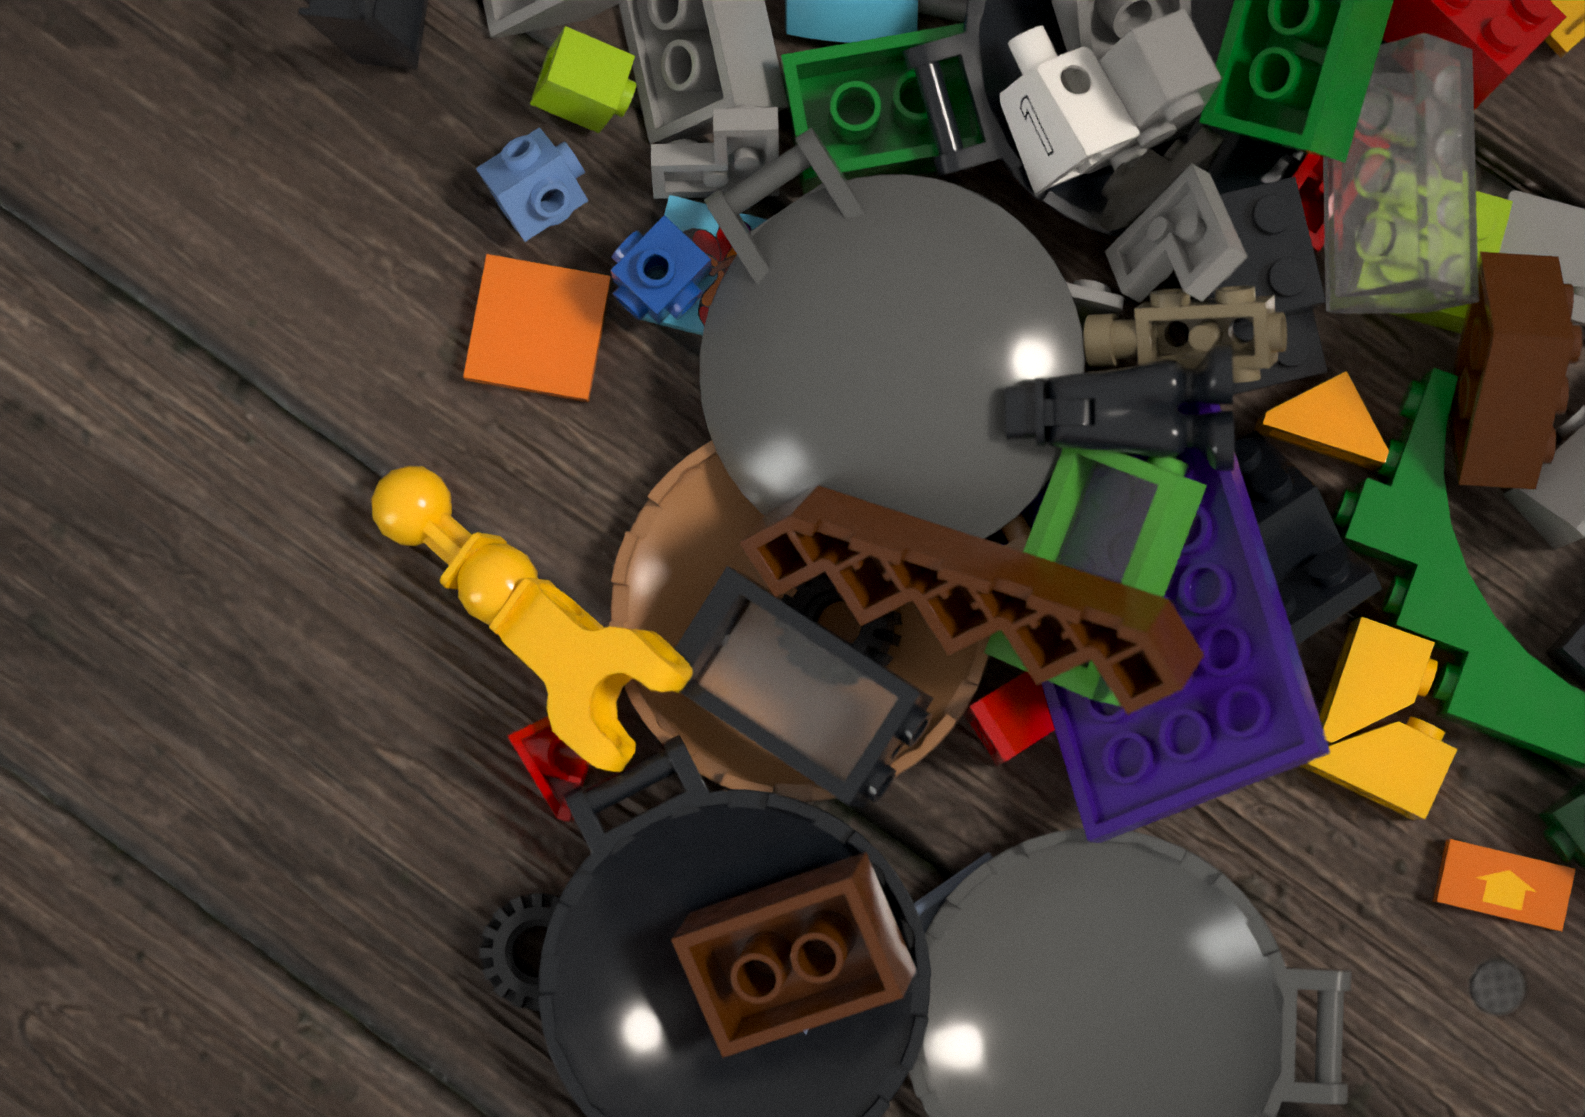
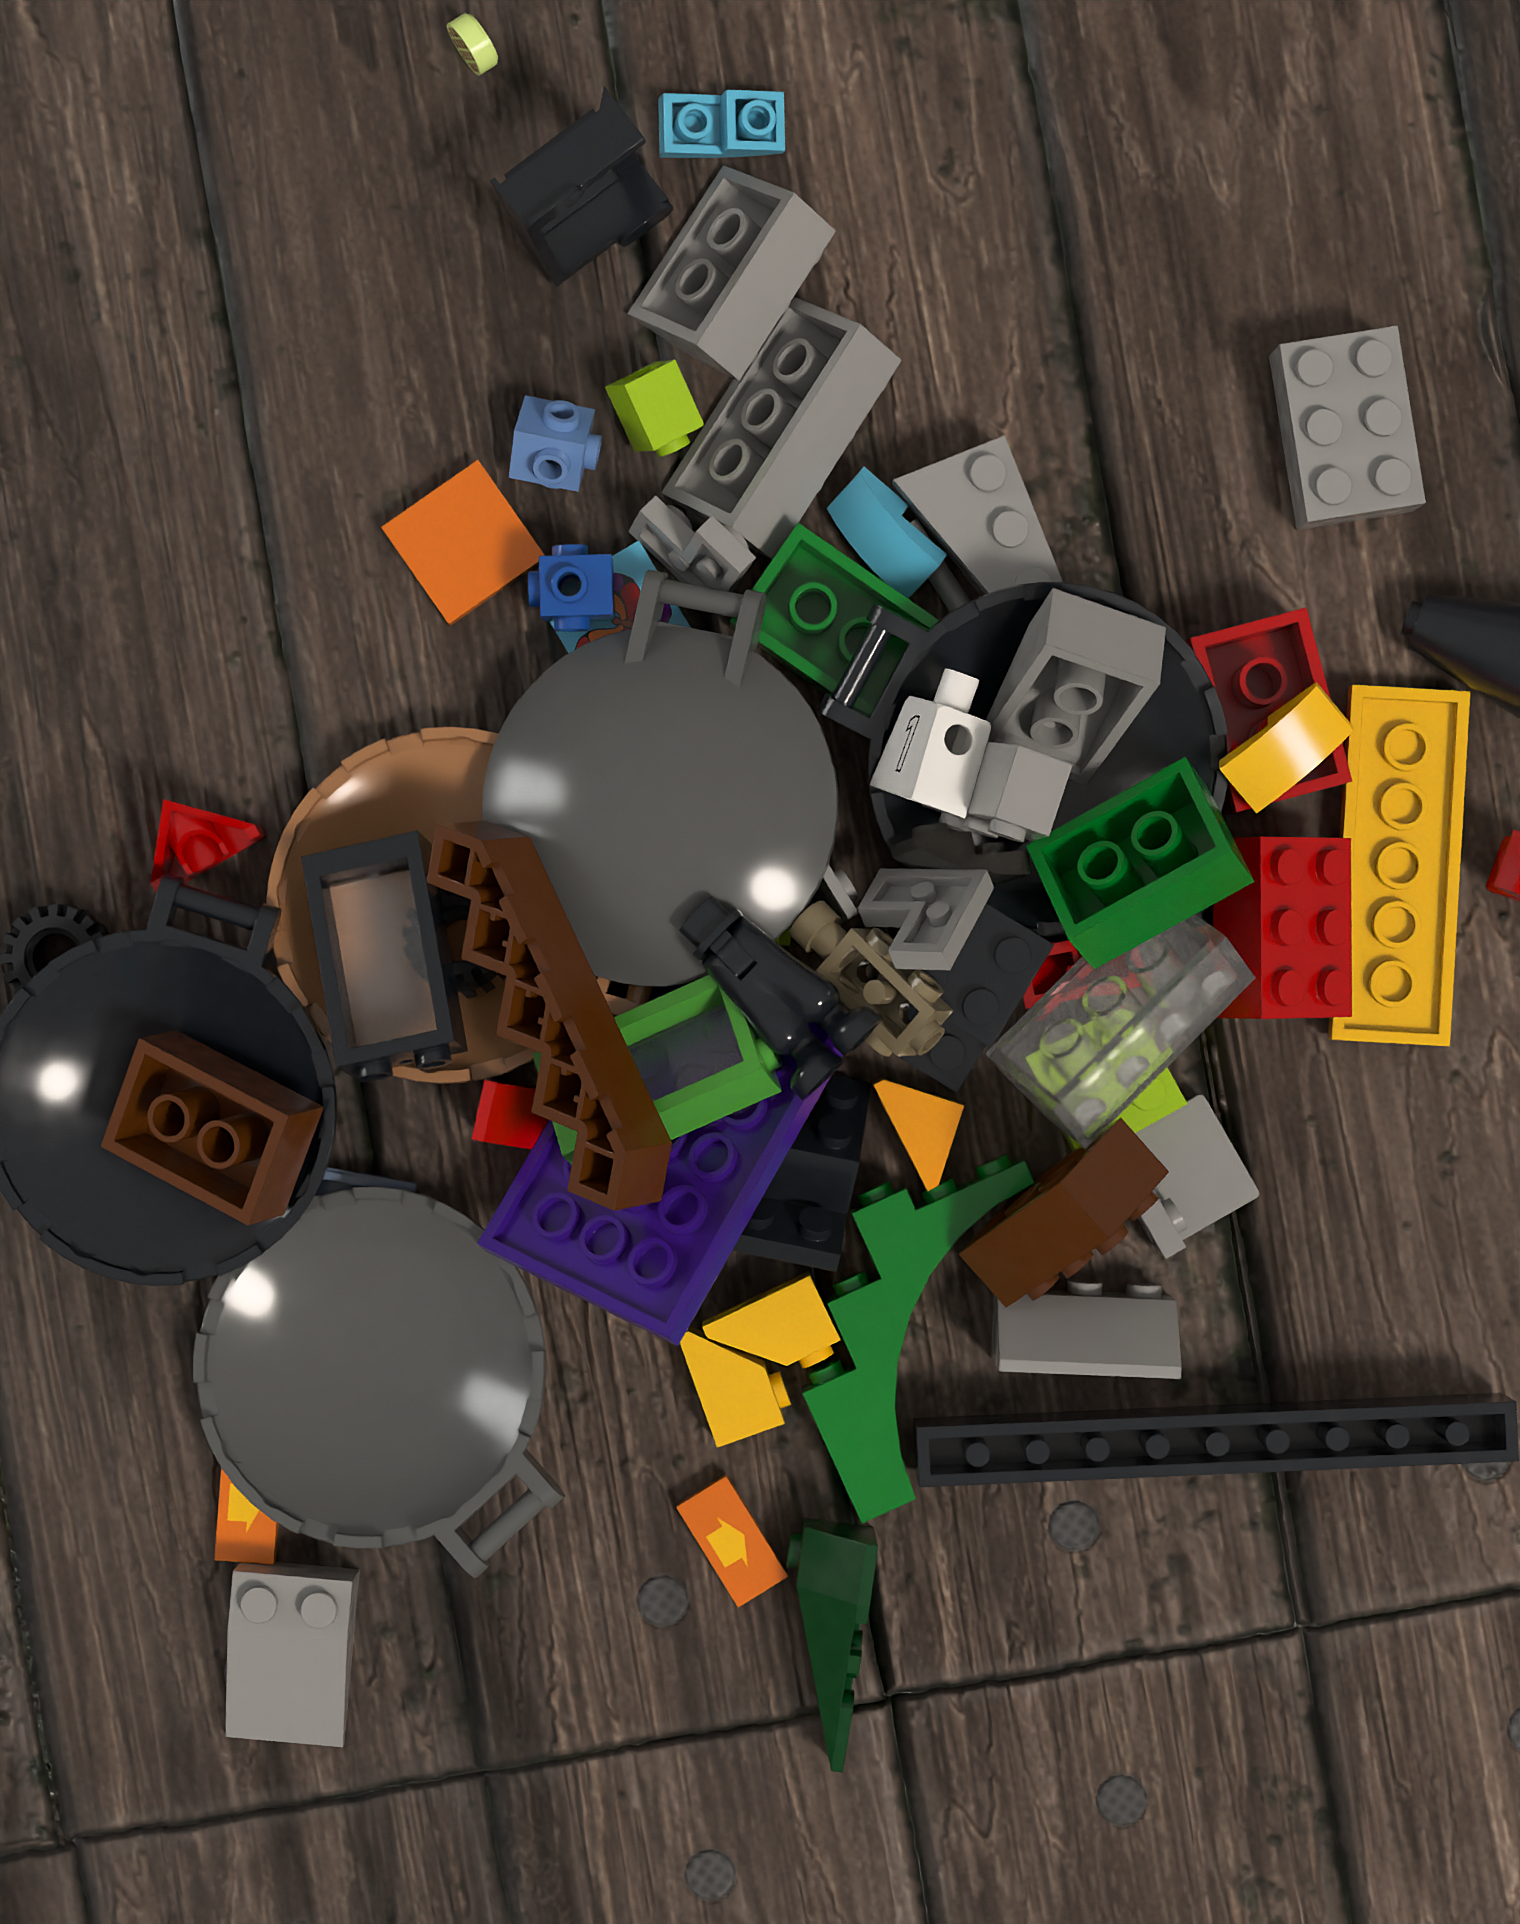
camera: 50 degrees right, 5 degrees up
yellow piece [371,465,693,772] -> none

